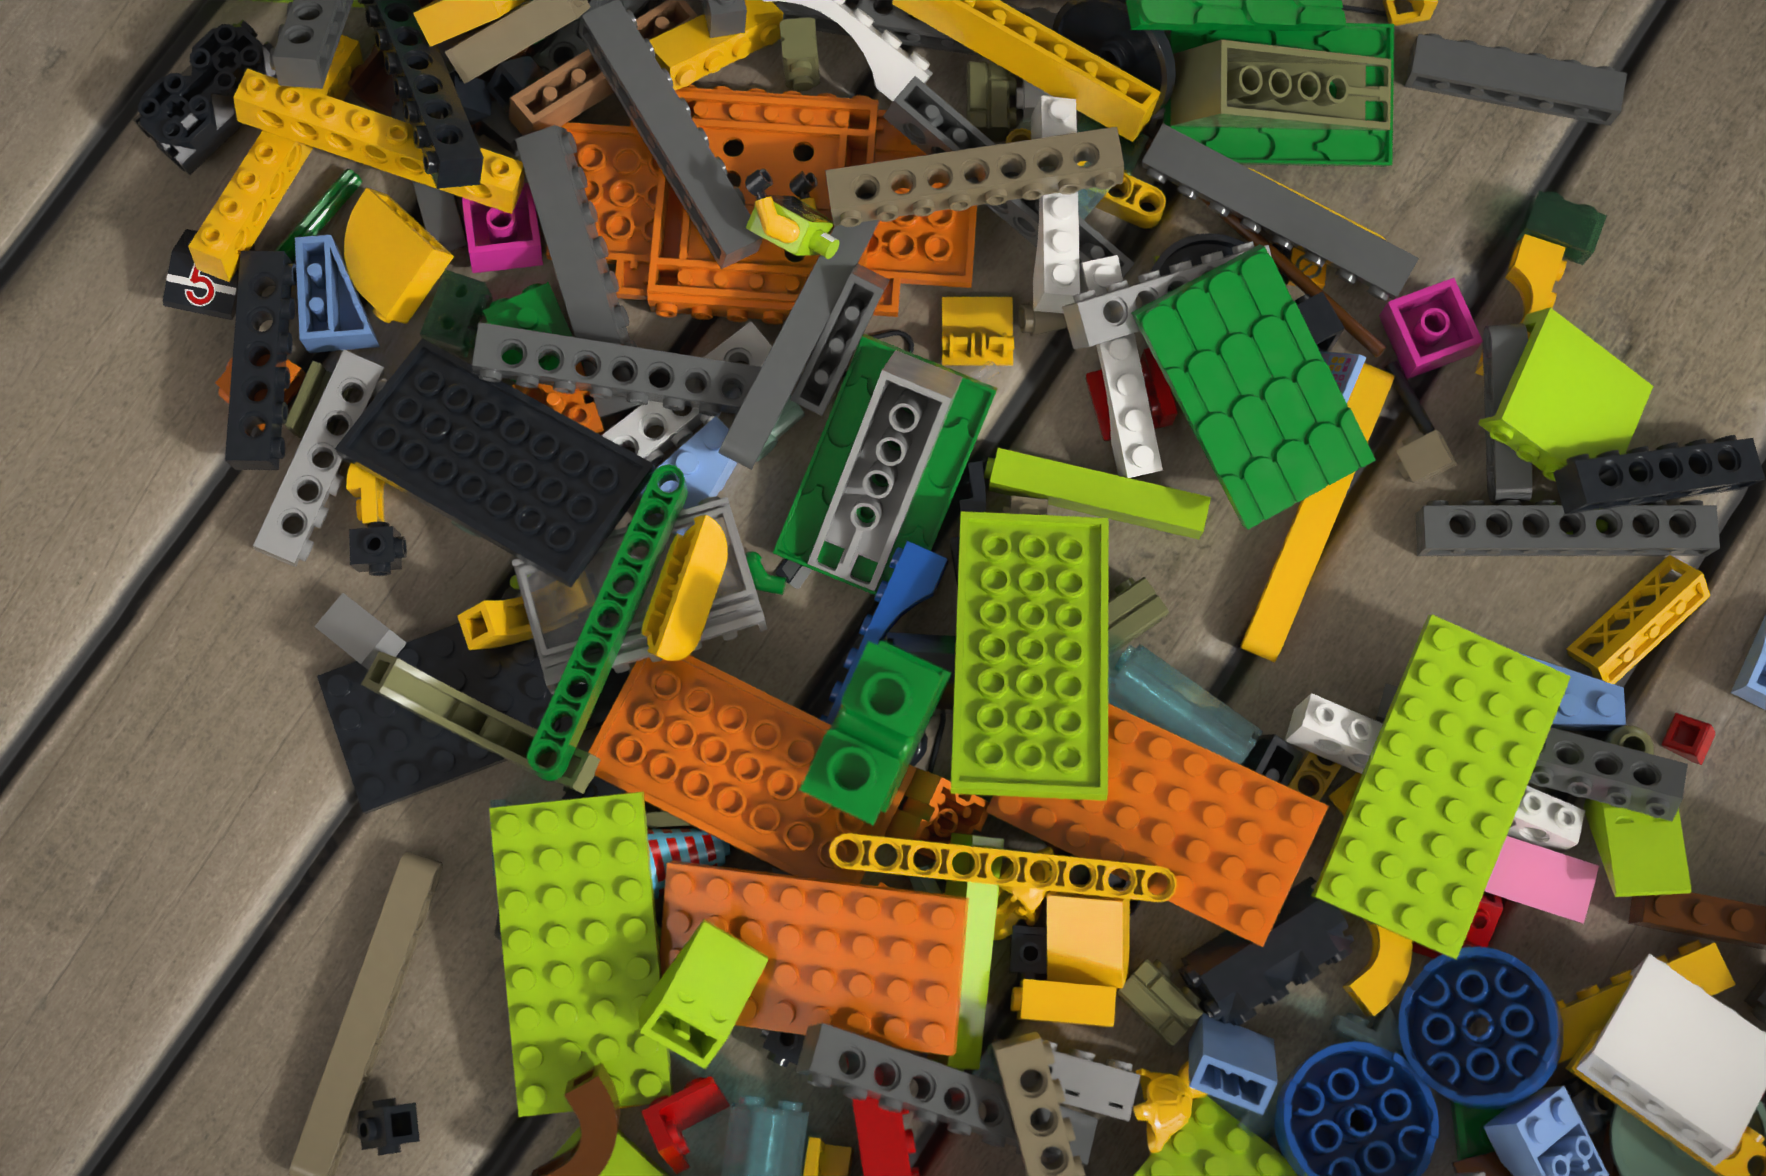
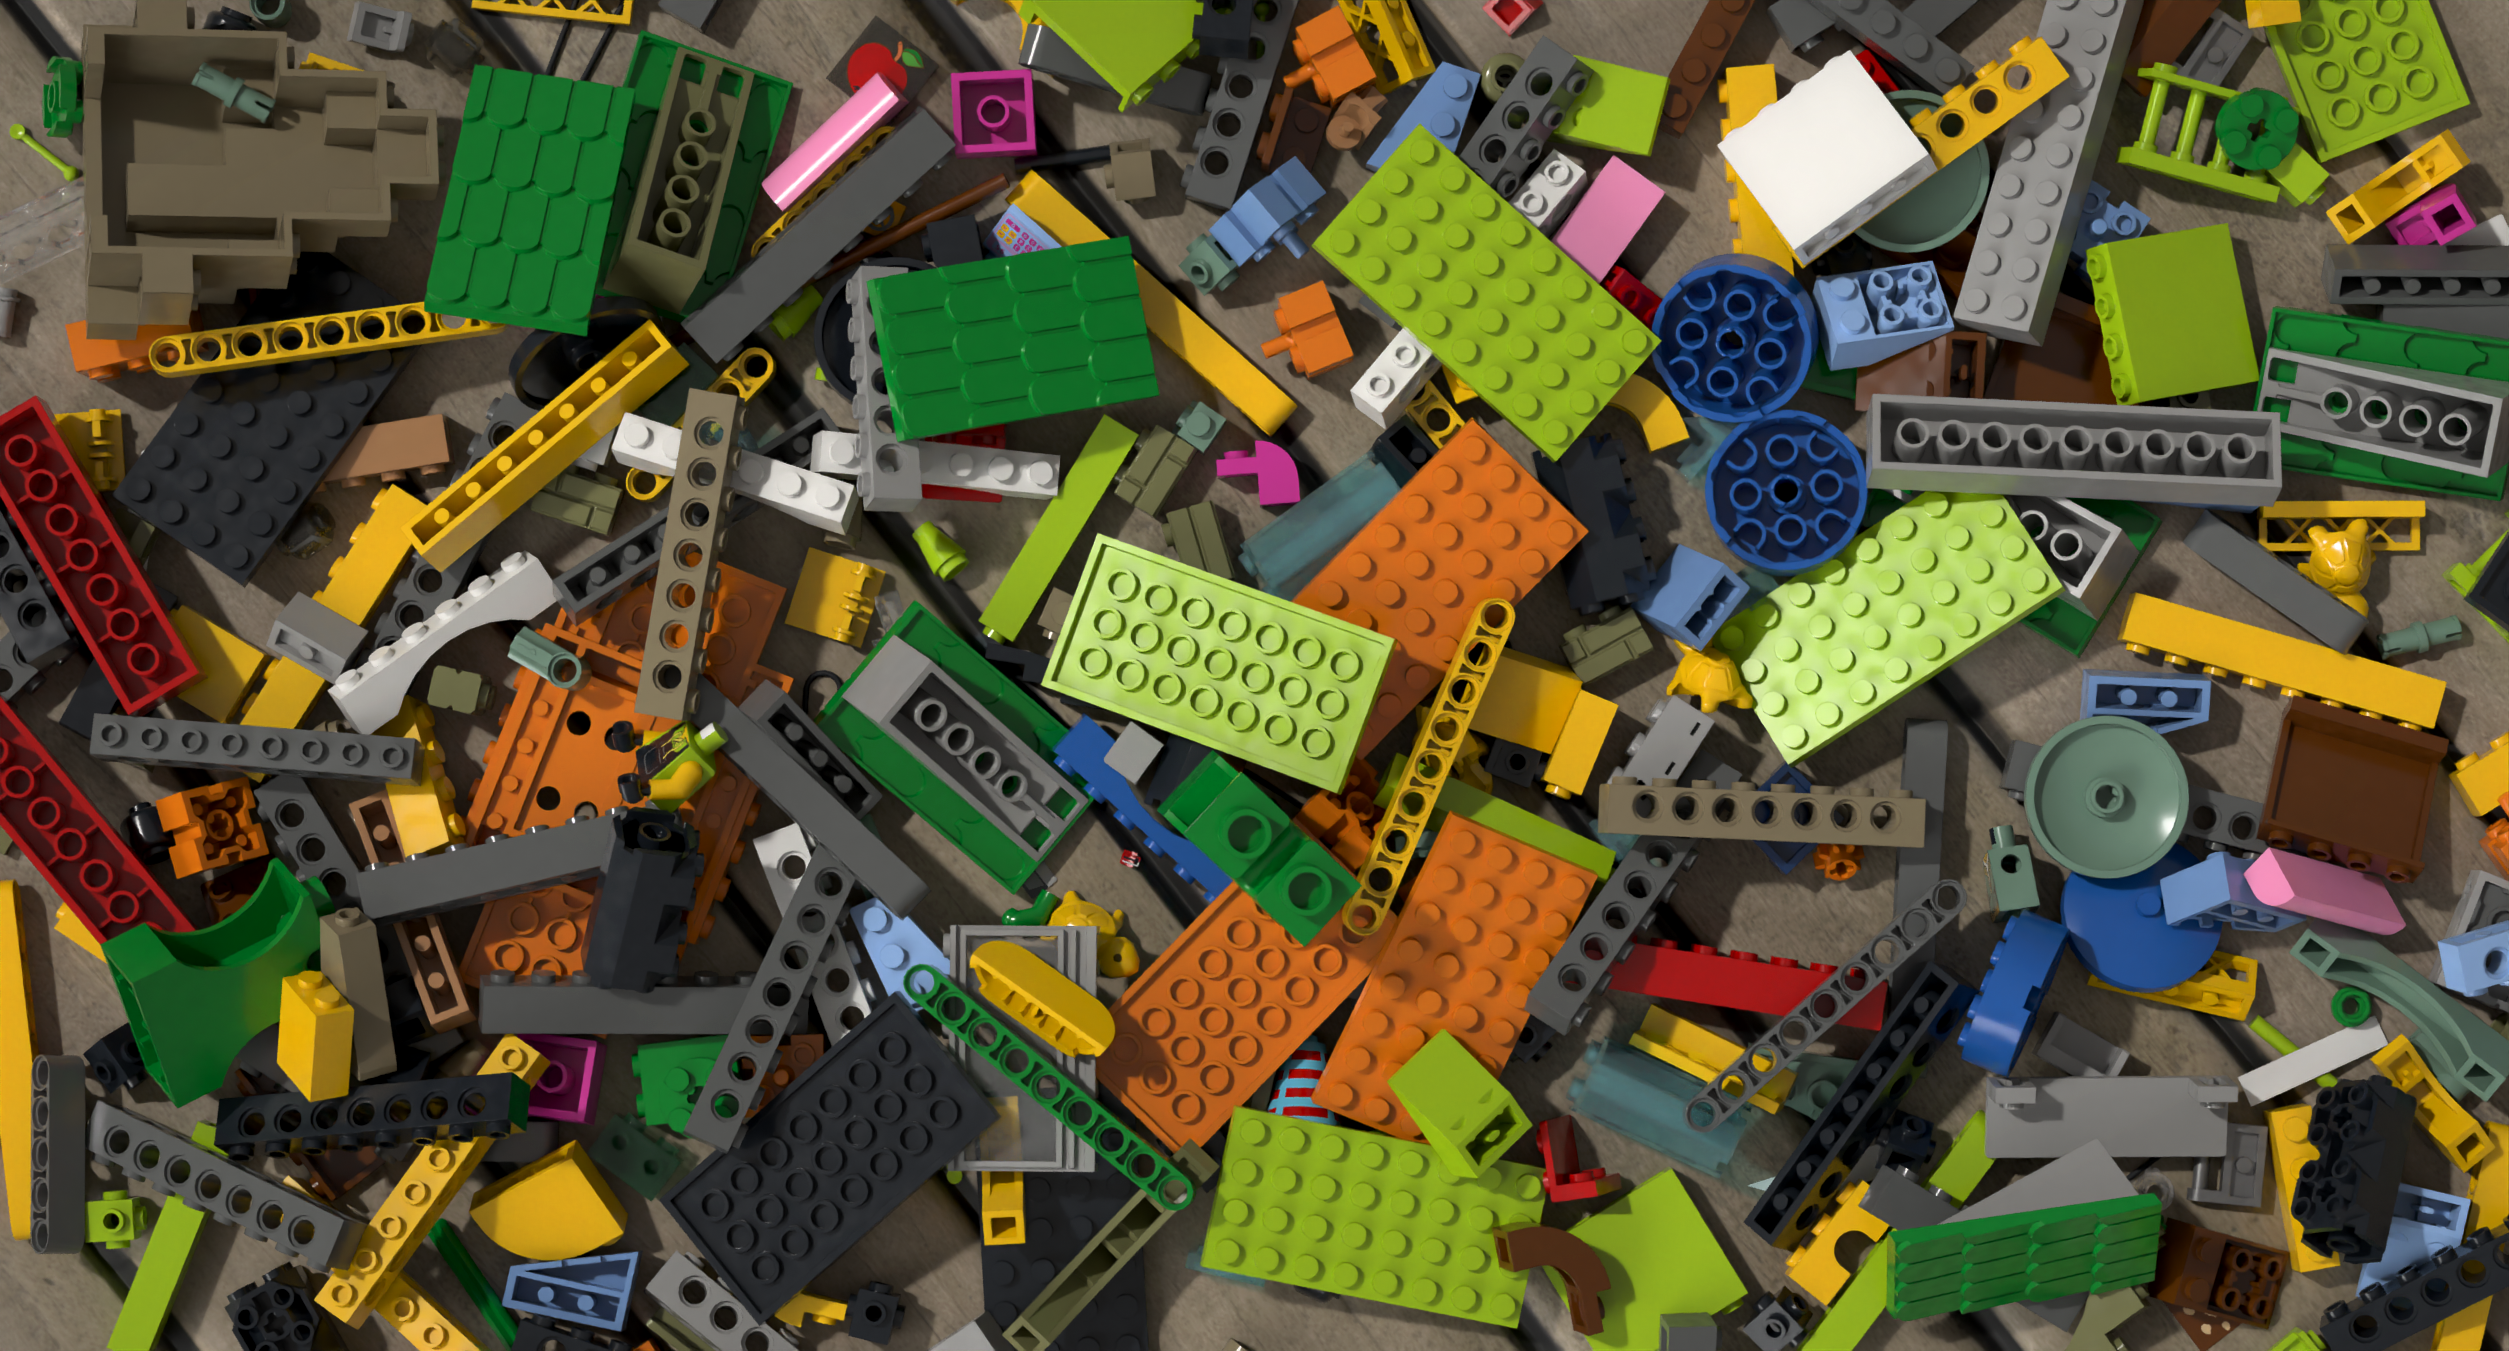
camera: 75 degrees left, 10 degrees up
none -> sand green piece [507,626,592,691]
none -> black brick [580,807,705,993]
none -> bright pink brick [761,72,909,212]
none -> lime cone [768,285,823,341]
none -> tile [826,16,939,127]
none -> lime cone [912,521,969,581]
none -> yellow animal [1039,891,1140,978]
none -> light grey panel [1104,721,1165,785]
none -> olive brick [1112,424,1198,520]
none -> red piece [1120,850,1141,868]
none -> sand green brick [1171,400,1227,455]
none -> sand green brick [1178,233,1240,296]
none -> medium blue brick [1208,156,1326,267]
none -> dark pink brick [1216,441,1300,507]
none -> reddish brown bracket [1256,86,1332,175]
none -> orange brick [1261,280,1354,380]
none -> orange brick [1283,5,1377,109]
none -> medium nougat hips [1326,85,1388,151]

